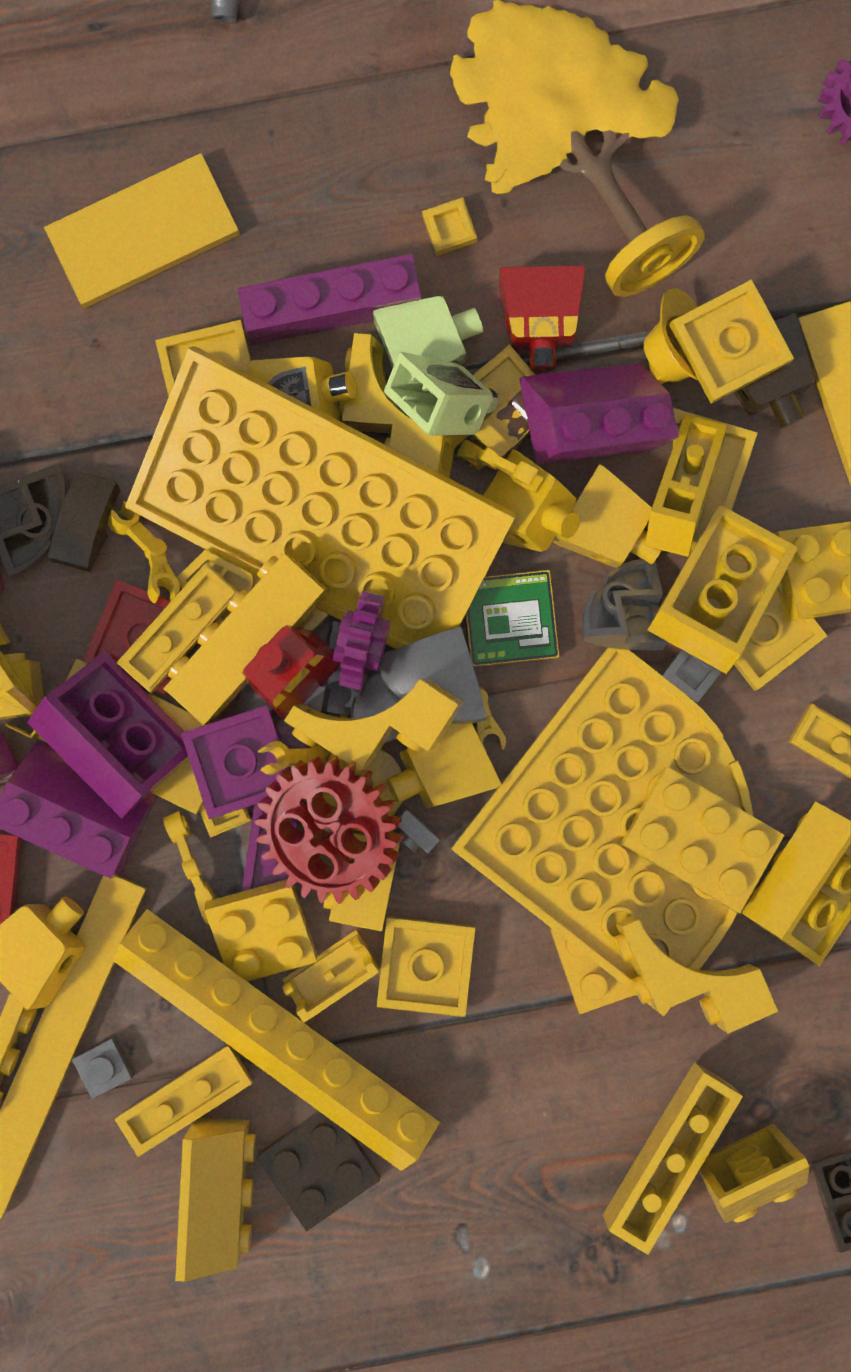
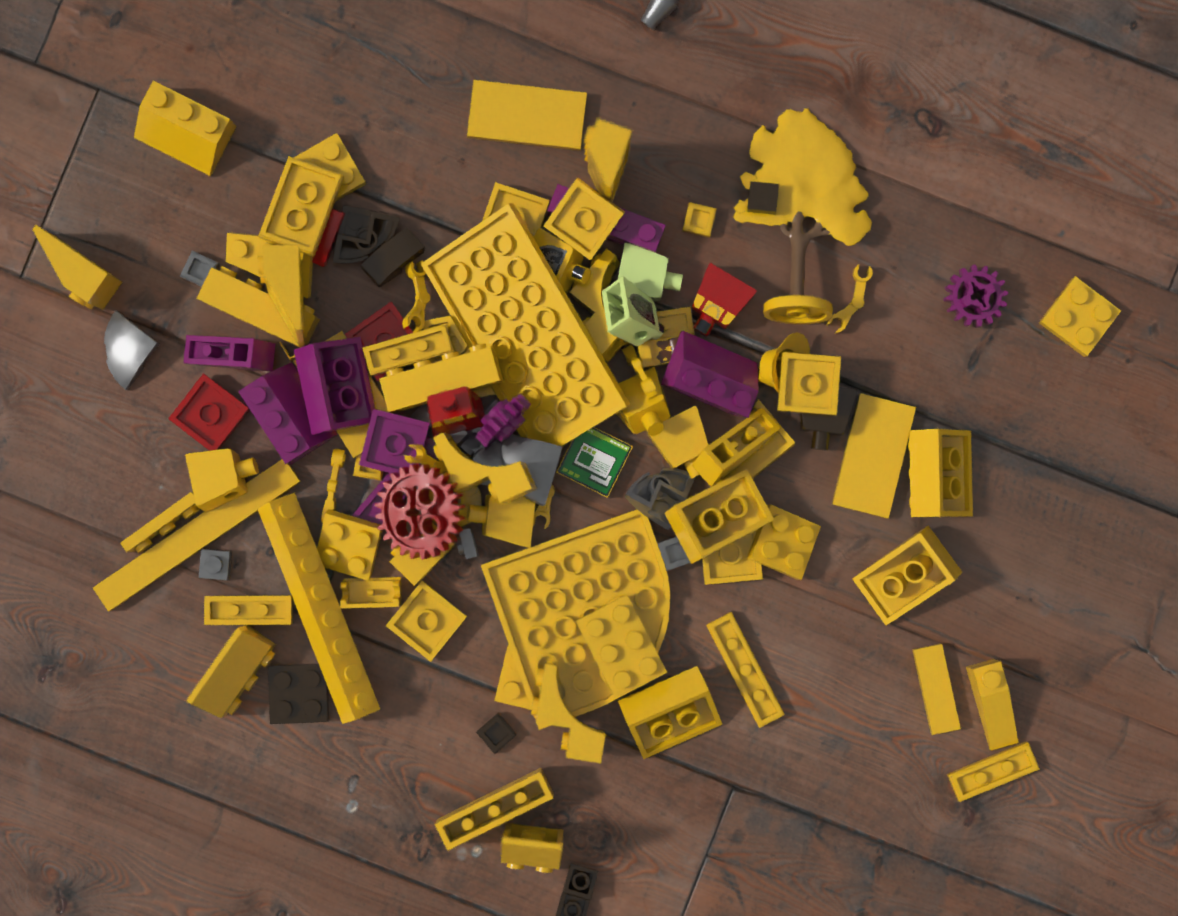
camera: 30 degrees right, 0 degrees up
none -> dark brown tile [476,713,517,754]
none -> yellow plate [543,178,625,260]
none -> yellow slope [584,119,632,202]
none -> dark brown tile [747,181,779,215]
none -> yellow piece [826,264,873,334]

